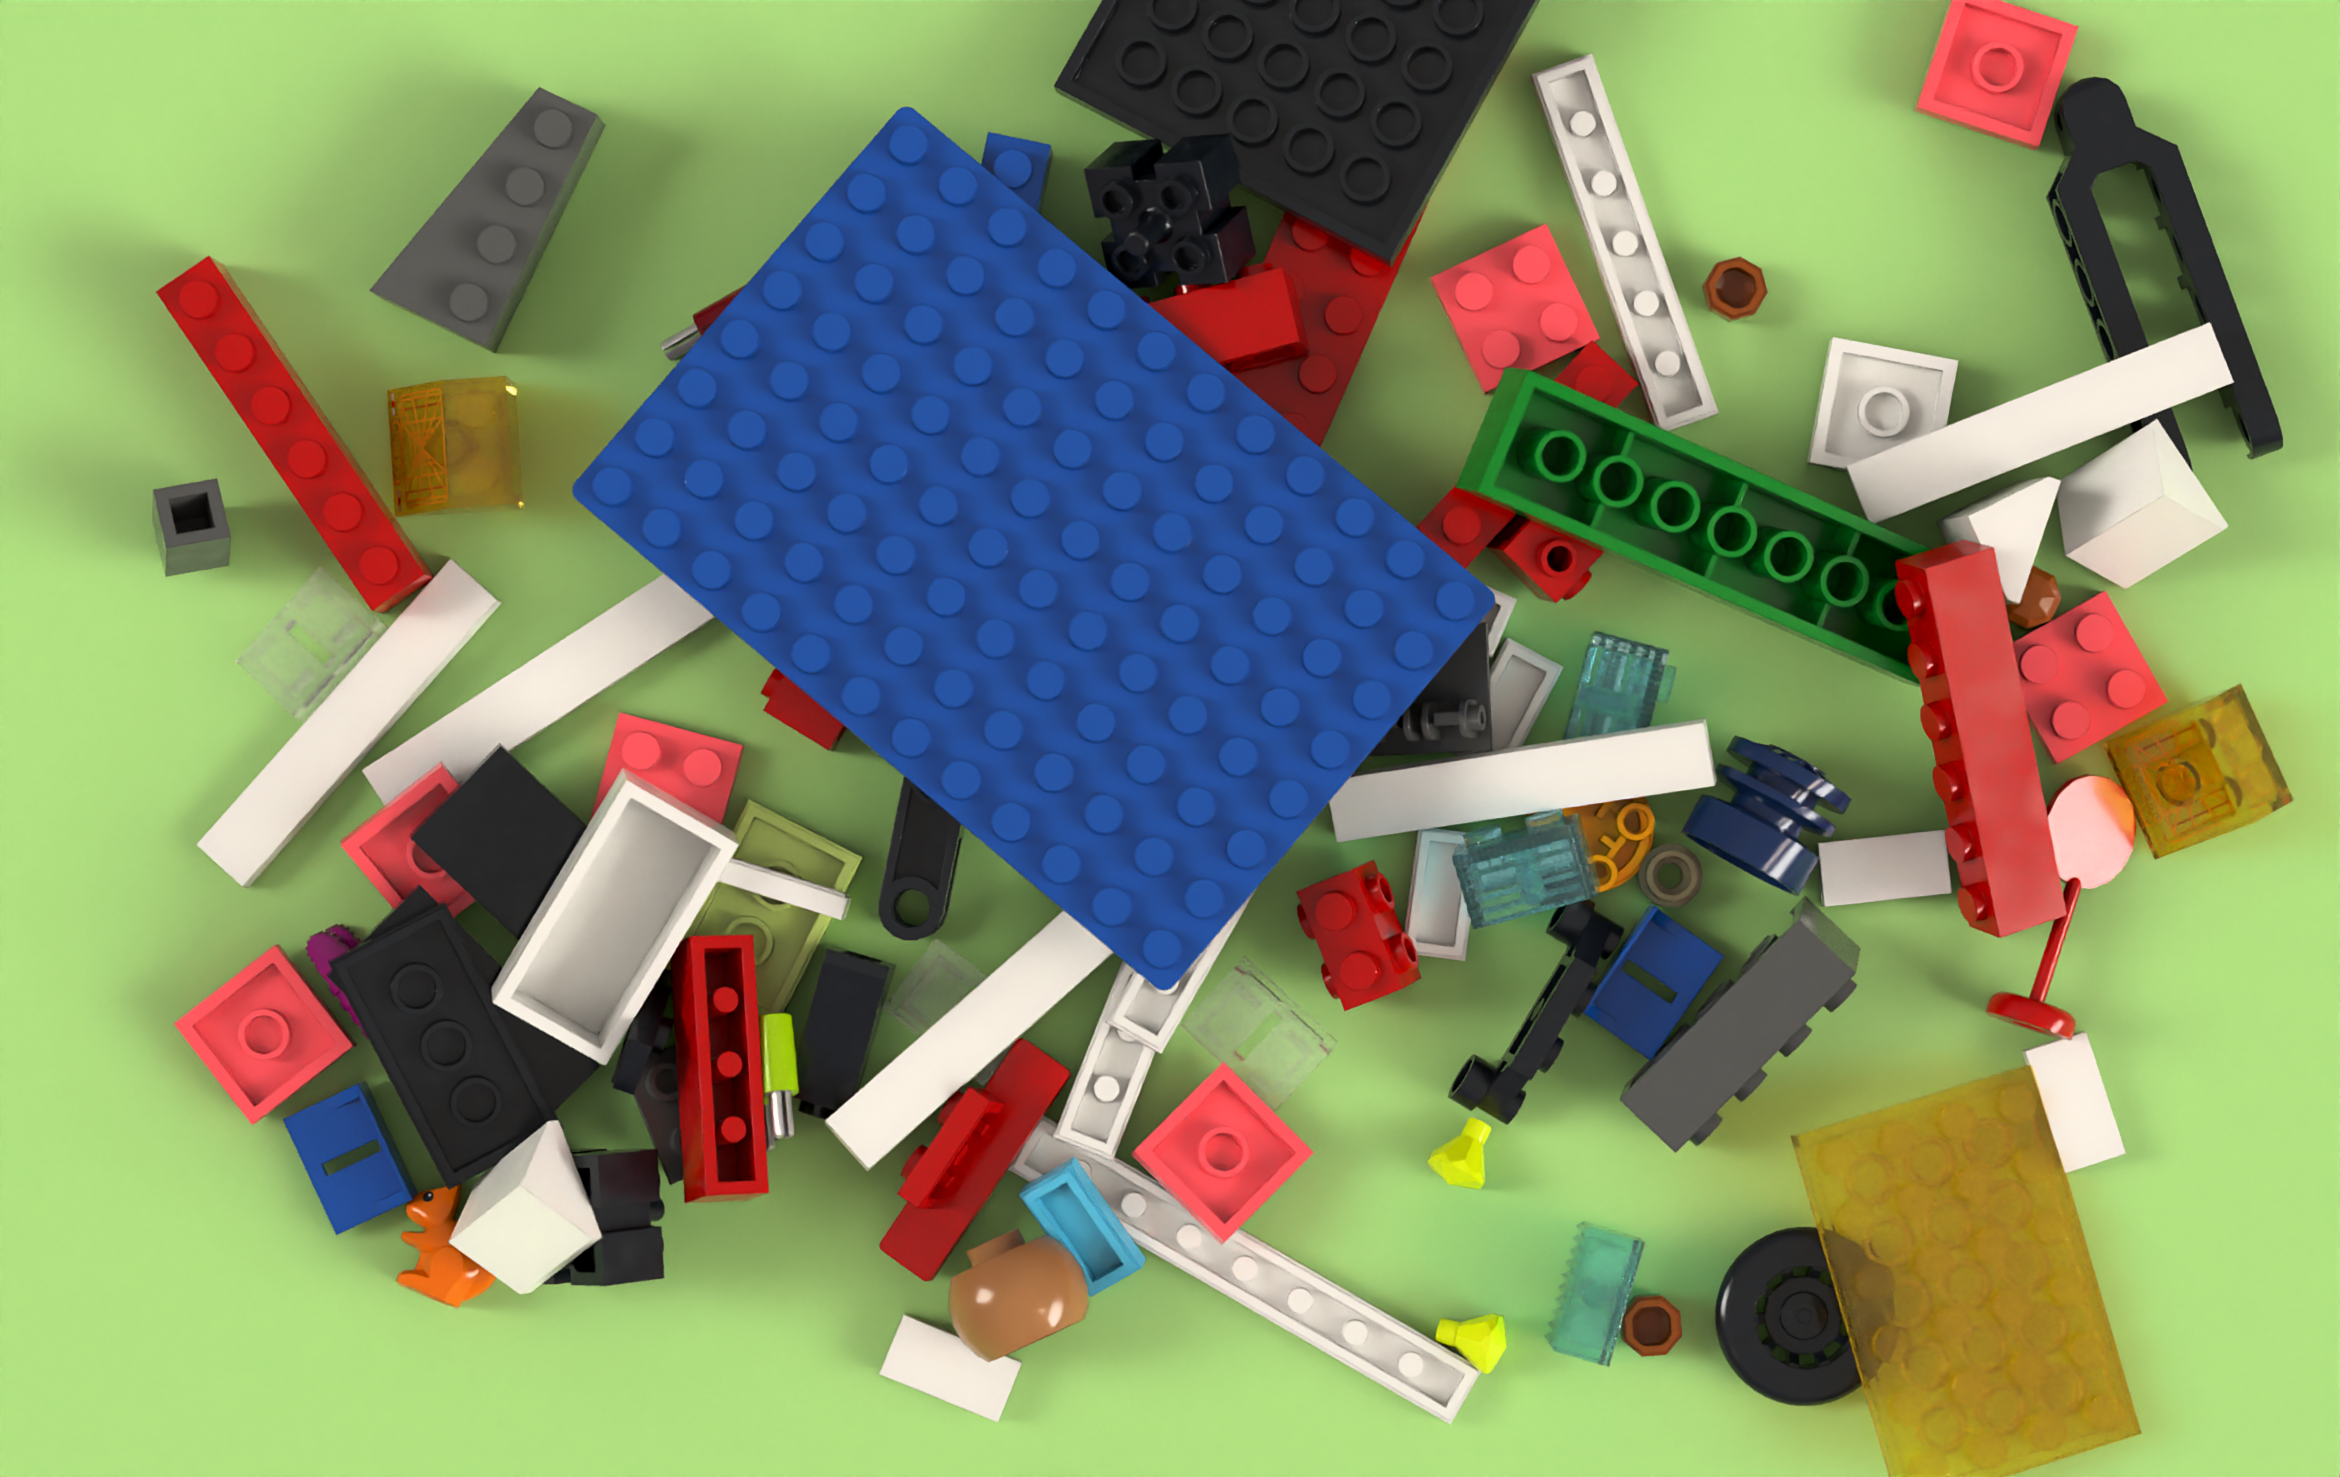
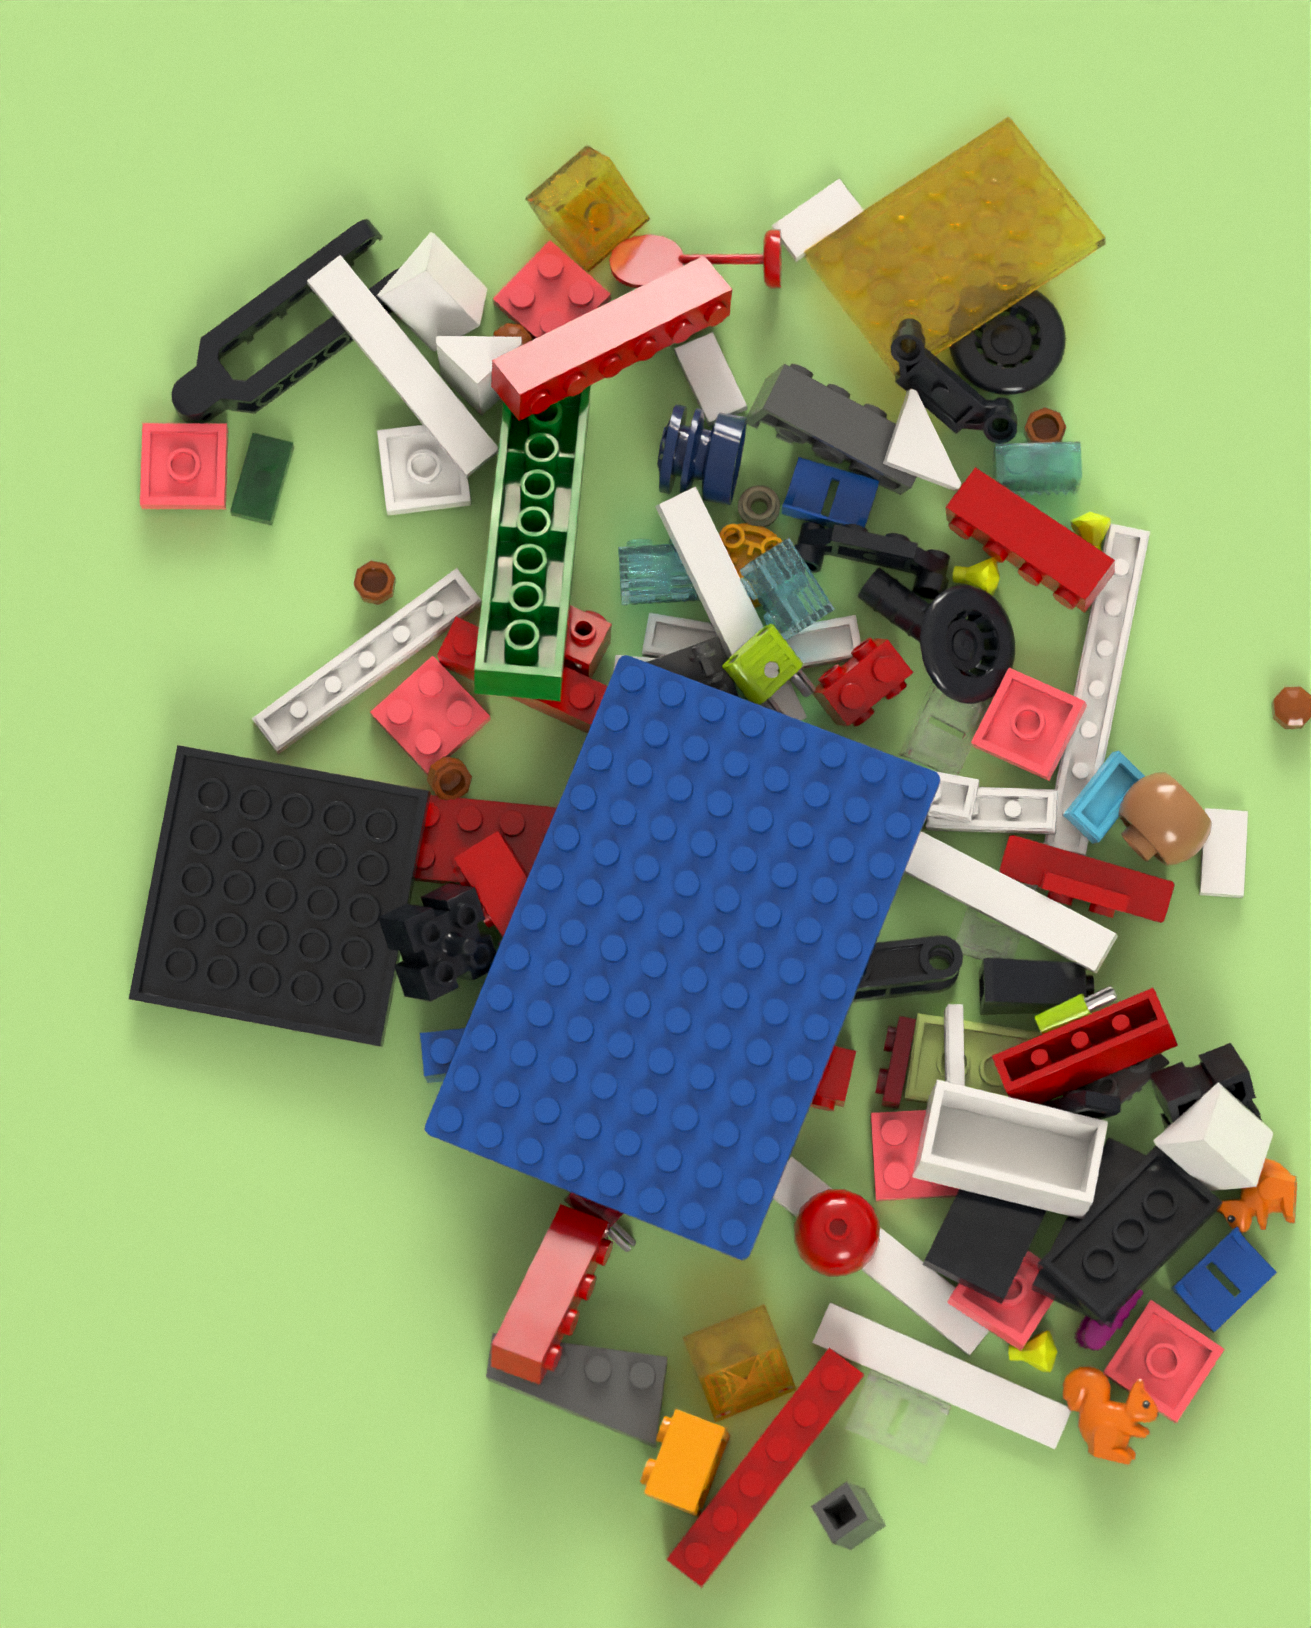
camera: 105 degrees left, 10 degrees down
none -> clear green plate [230,433,294,526]
none -> dark orange tile [427,757,472,800]
none -> brick [491,1204,613,1385]
none -> light orange slope [640,1409,730,1517]
none -> lime piece [722,623,816,715]
none -> red cylinder [794,1189,880,1277]
none -> black axle [858,567,931,643]
none -> dark red plate [875,1016,916,1109]
none -> white tile [883,389,961,491]
none -> black plate [891,318,1018,444]
none -> black wheel [920,585,1015,704]
none -> red brick [946,467,1115,613]
none -> neon yellow rock [1008,1331,1058,1373]
none -> orange animal [1062,1366,1159,1465]

